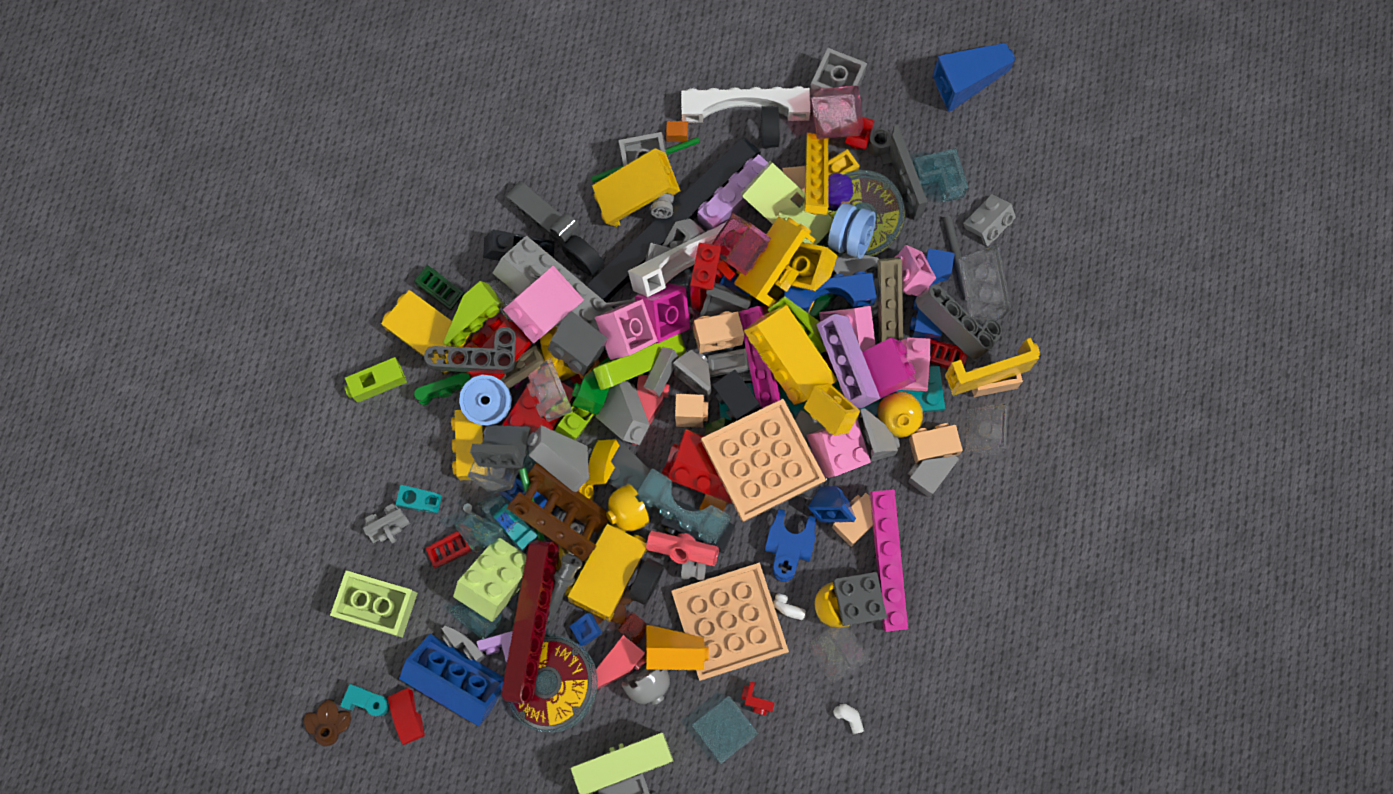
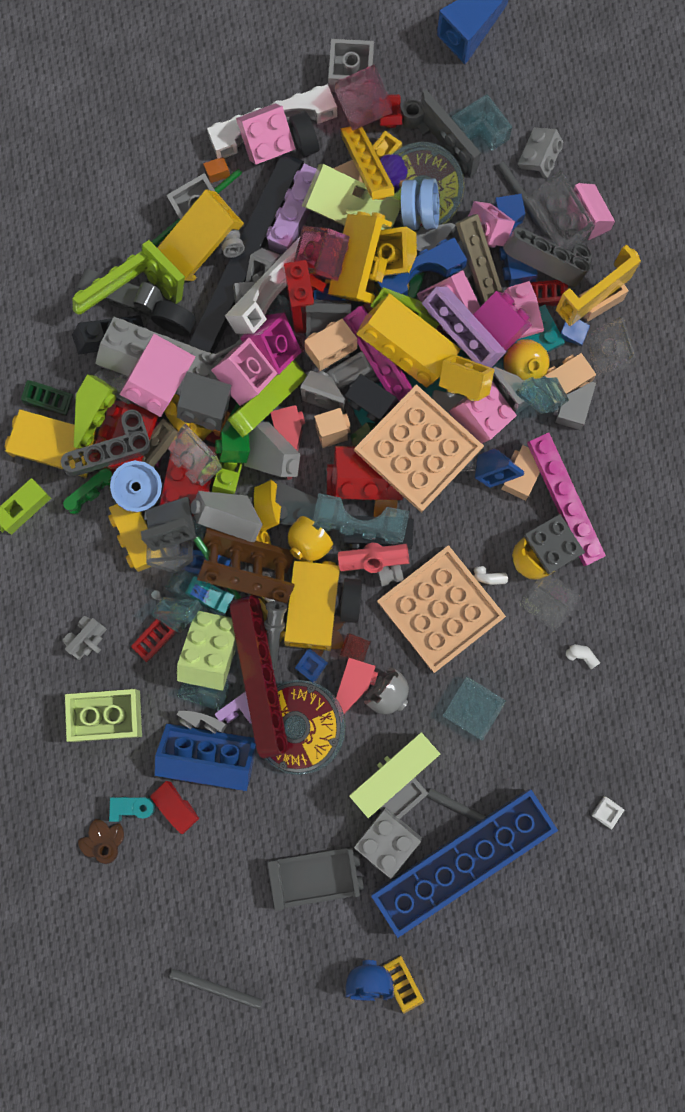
camera: 20 degrees left, 5 degrees up
teal leg [396,484,442,514] -> none
light grey slope [644,347,679,397] -> none
light orange slope [646,625,709,670] -> none
red bracket [741,681,774,716] -> none
blue piece [765,509,816,582] -> none
none -> lime bracket [72,240,185,315]
none -> bright pink brick [236,103,295,164]
none -> clear light blue slope [515,376,569,414]
none -> slope [561,320,590,346]
none -> bright pink slope [568,183,615,240]

